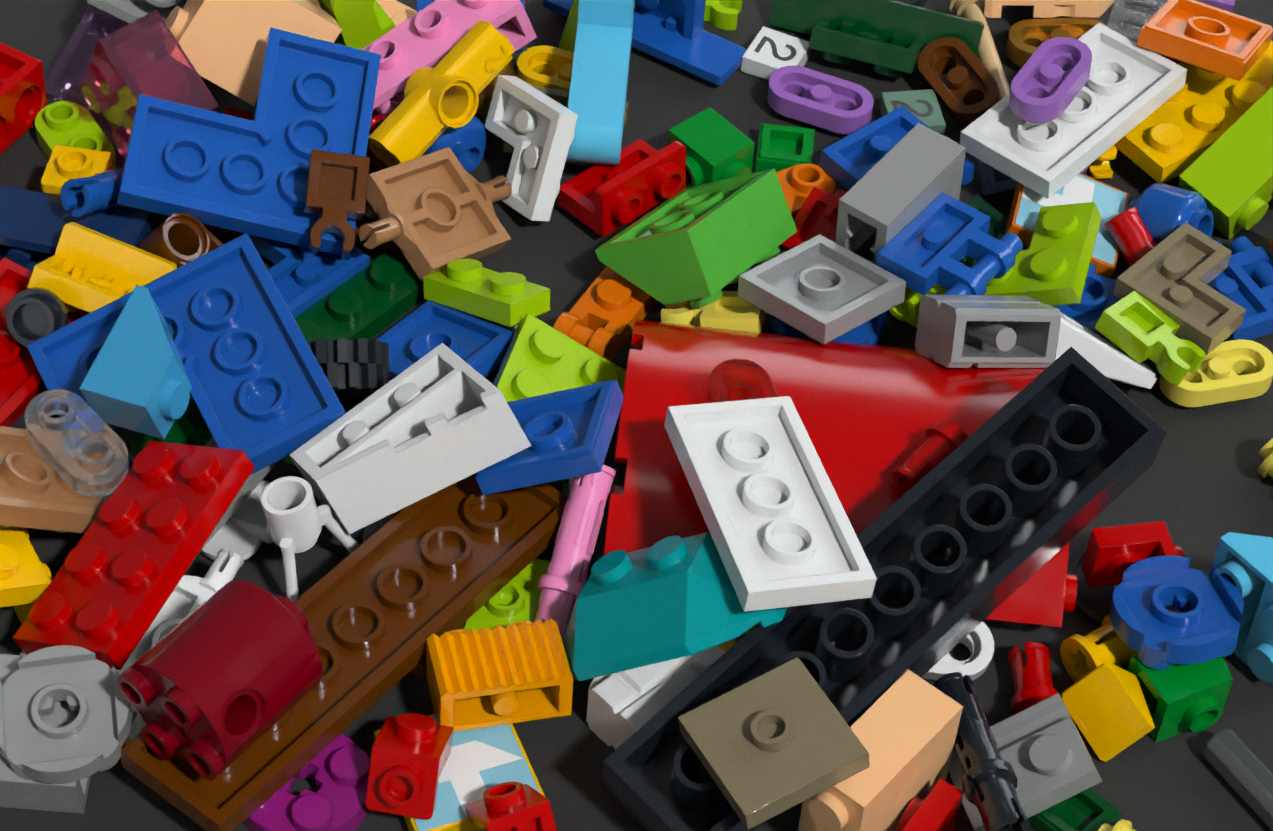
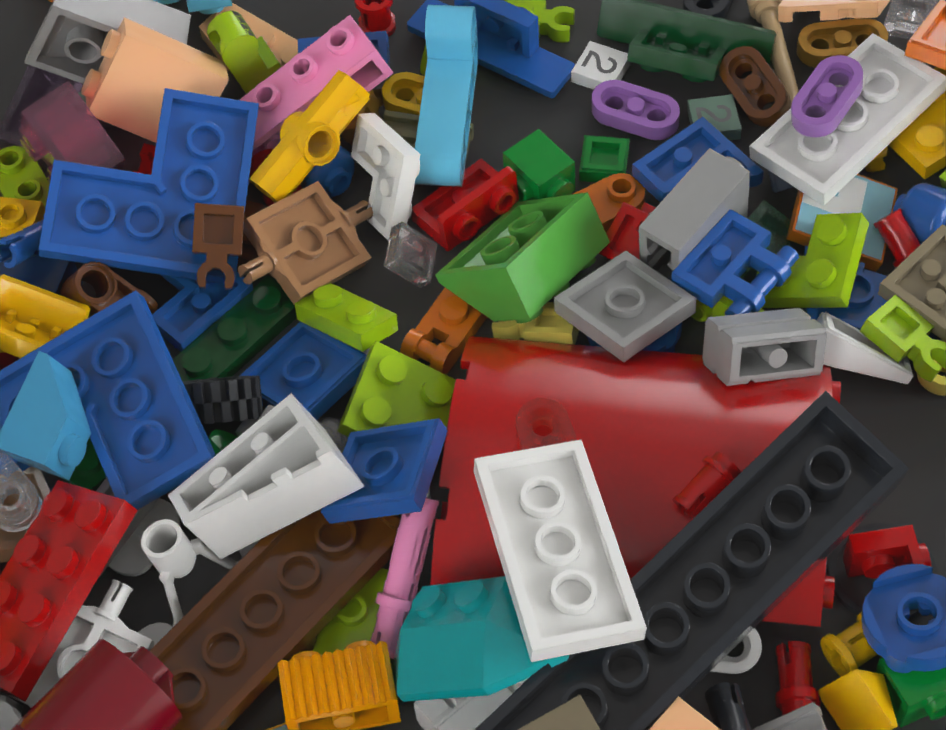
camera: 10 degrees right, 10 degrees up
none -> clear tile [384,222,438,288]

